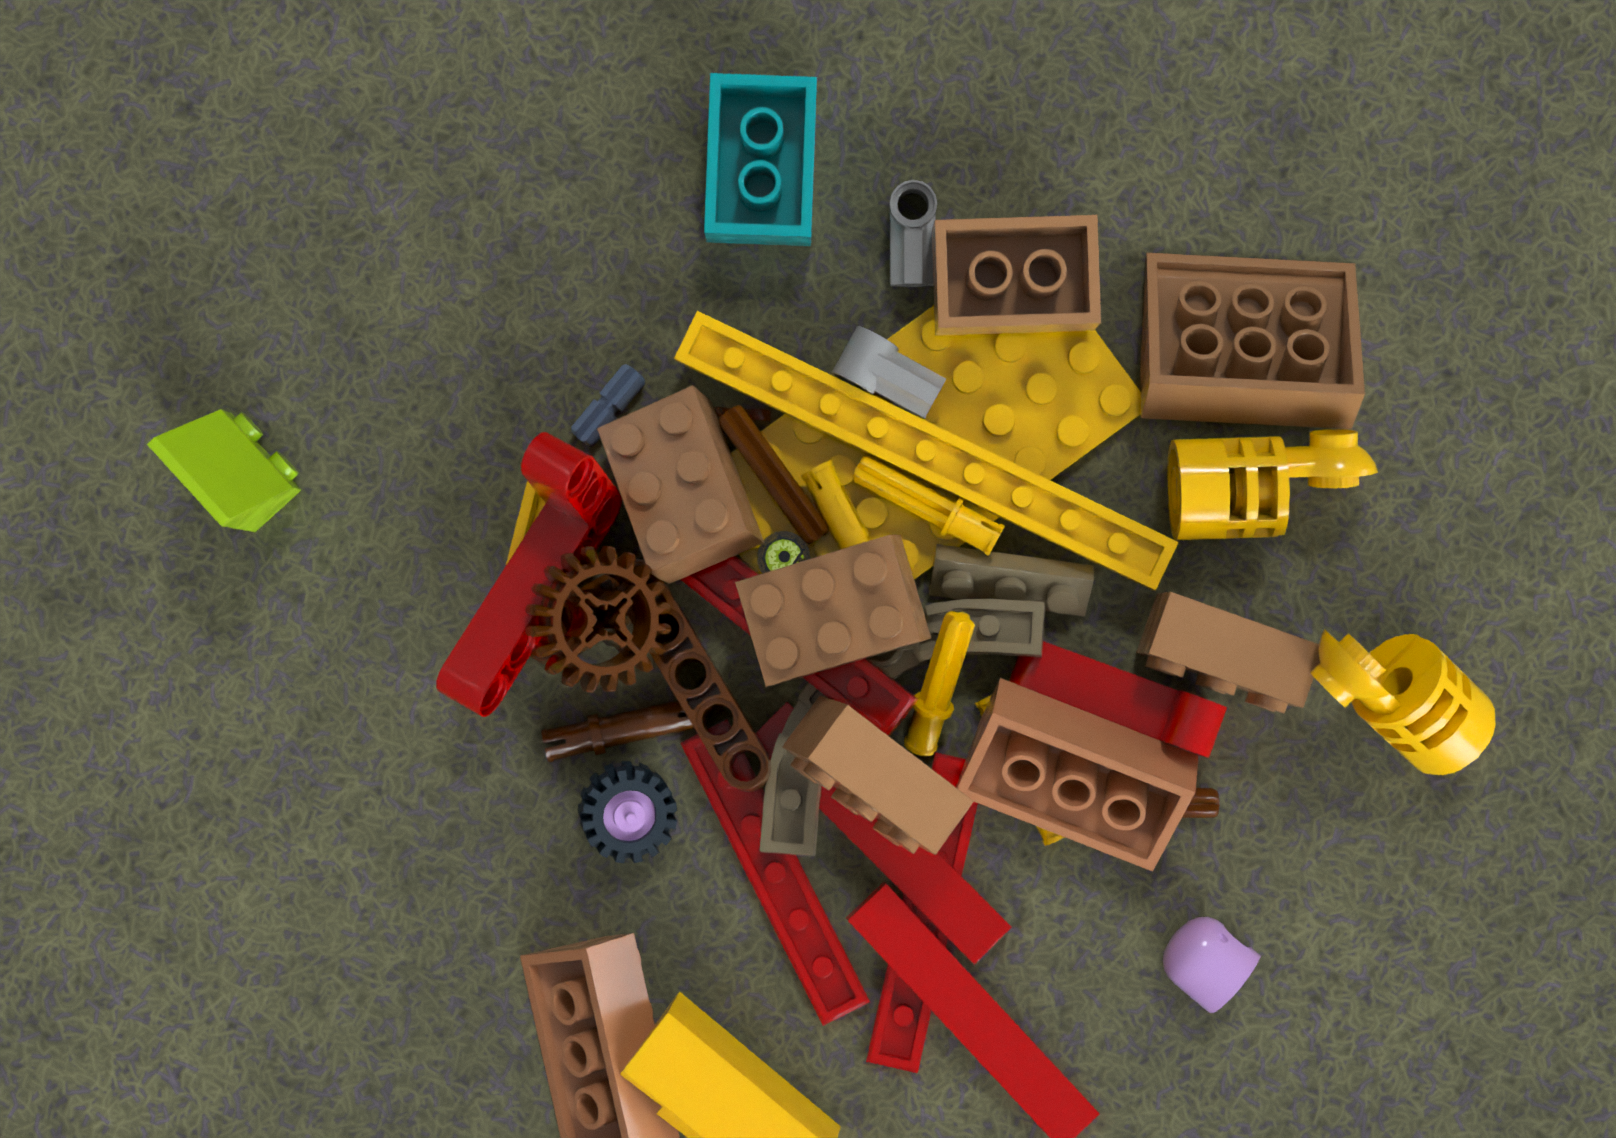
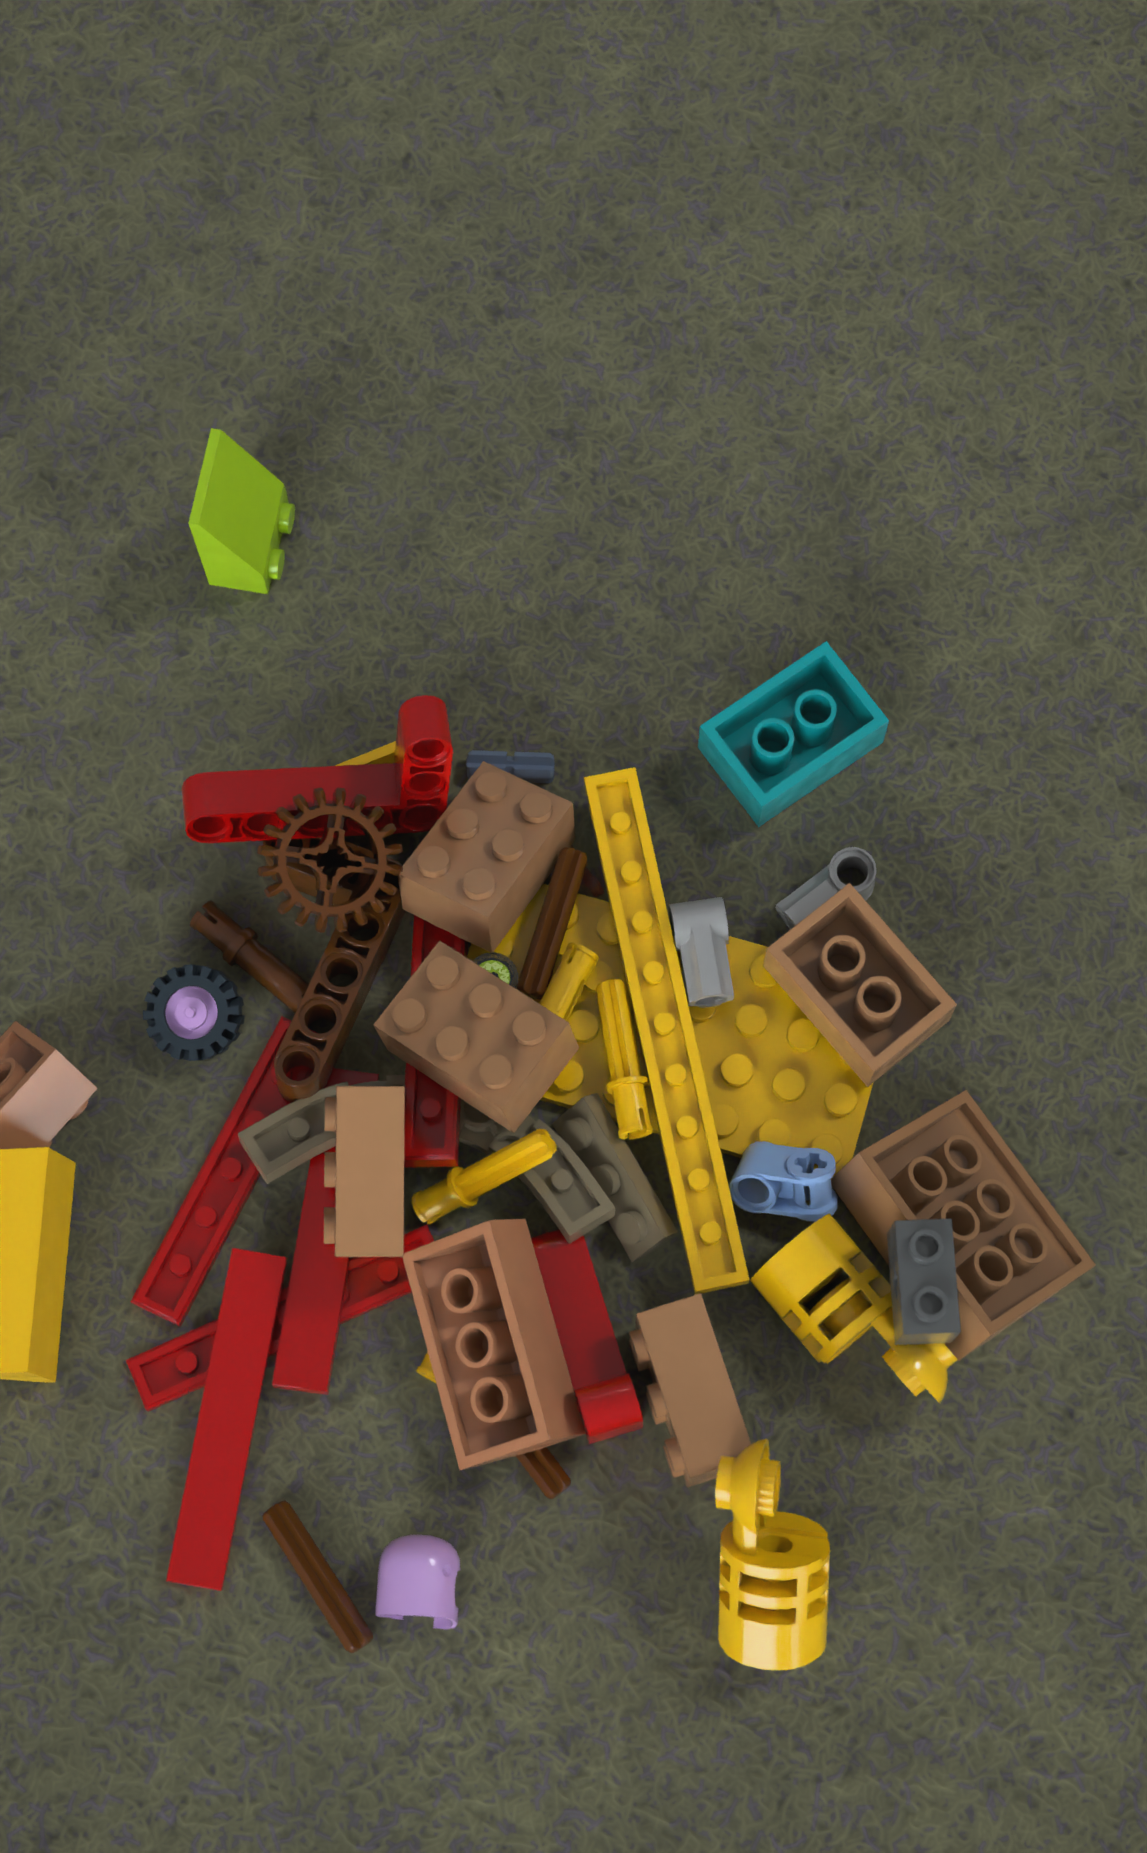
camera: 55 degrees right, 15 degrees down
none -> reddish brown axle [263,1500,373,1653]
none -> light blue piece [729,1141,838,1221]
none -> dark grey brick [887,1218,961,1345]

